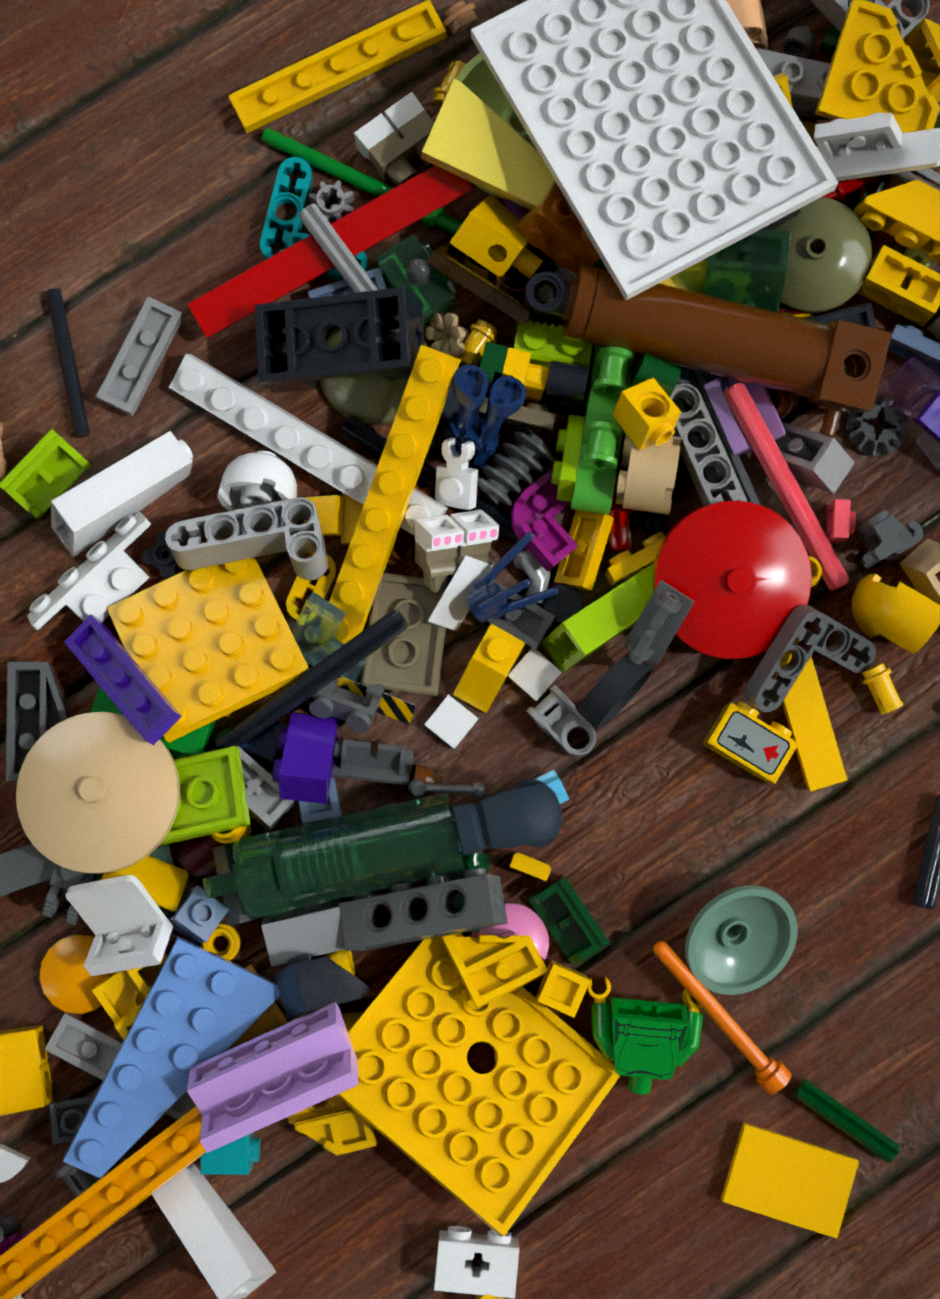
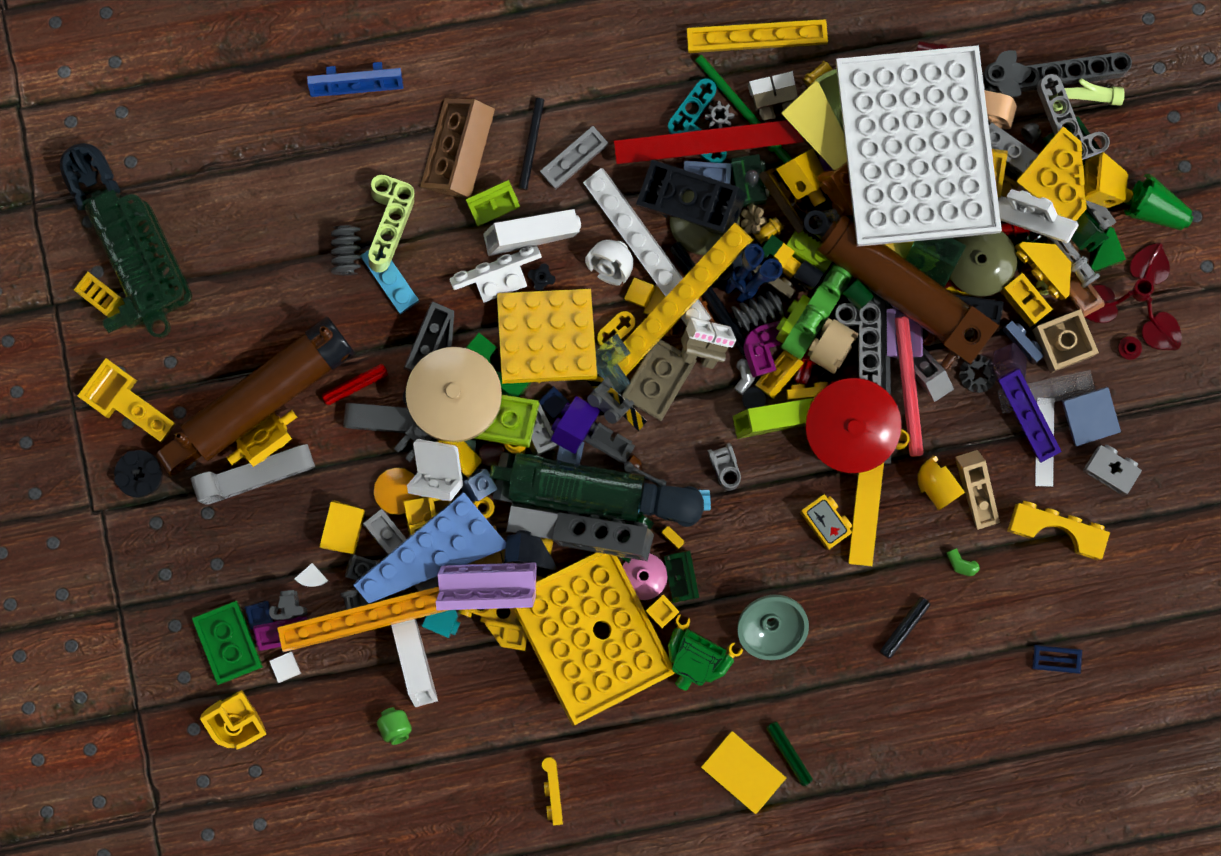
camera: 25 degrees right, 0 degrees up
dark purple plate [64,614,182,745] -> none
light grey beam [165,497,328,580] -> none
black axle [214,610,407,749] -> none
light grey axle [299,203,378,293] -> none
white tile [424,694,479,749] -> none
white sticker [428,555,493,631] -> none
white brick [434,1226,520,1298] -> none
white plate [435,438,478,510] -> none
medium nougat plate [442,0,478,35] -> none
yellow wing [442,935,548,1009] -> none
yellow slope [453,624,525,713] -> none
dark blue plant [466,532,558,622] -> none
dark grey plate [470,580,556,651] -> none
white tile [507,648,562,702] -> none
black tyre [579,652,655,731] -> none
yellow brick [613,377,681,451] -> none
dark grey hinge [624,580,695,665] -> none
orange piece [653,941,791,1095] -> none
dark grey beam [745,605,876,712] -> none
coral plate [825,499,856,544] -> none
dark grey piece [856,510,923,569] -> none
yellow pin [861,663,904,715] -> none

